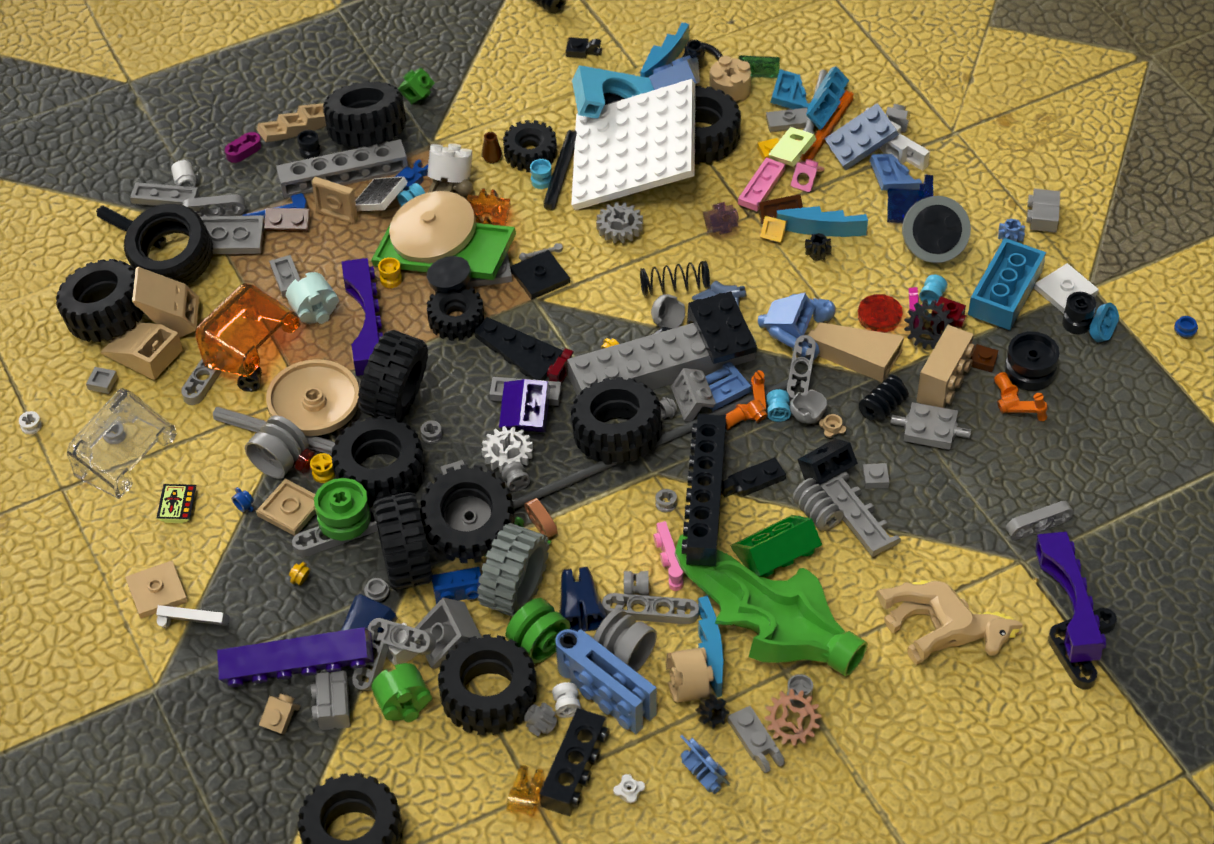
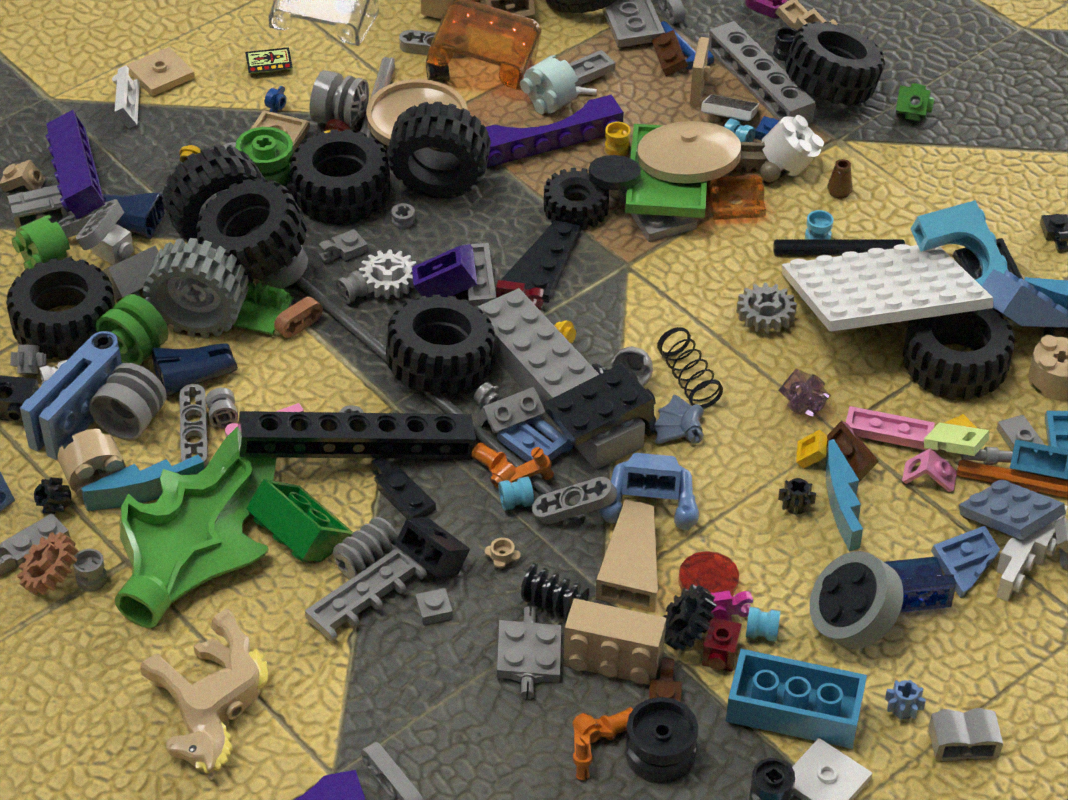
camera: 75 degrees right, 5 degrees down
black tyre [503,120,557,172] -> none
black plate [510,250,570,300] -> none
light grey hinge [519,243,563,261] -> none
light grey hair [789,390,828,423] -> none

